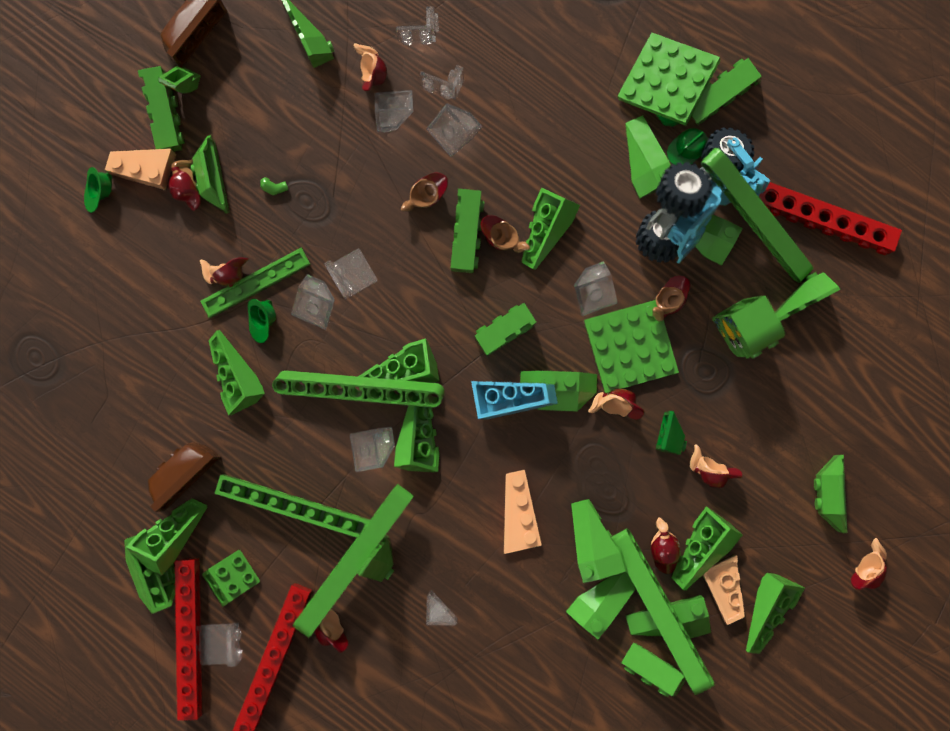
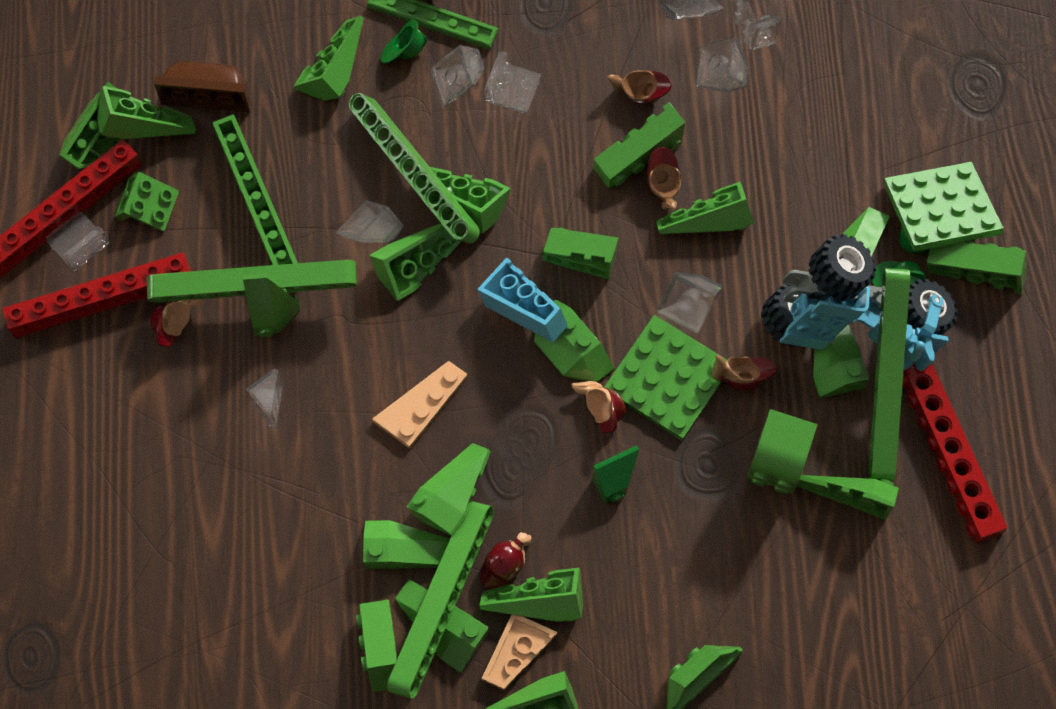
camera: 50 degrees right, 15 degrees down
hair [690,445,743,488] -> none

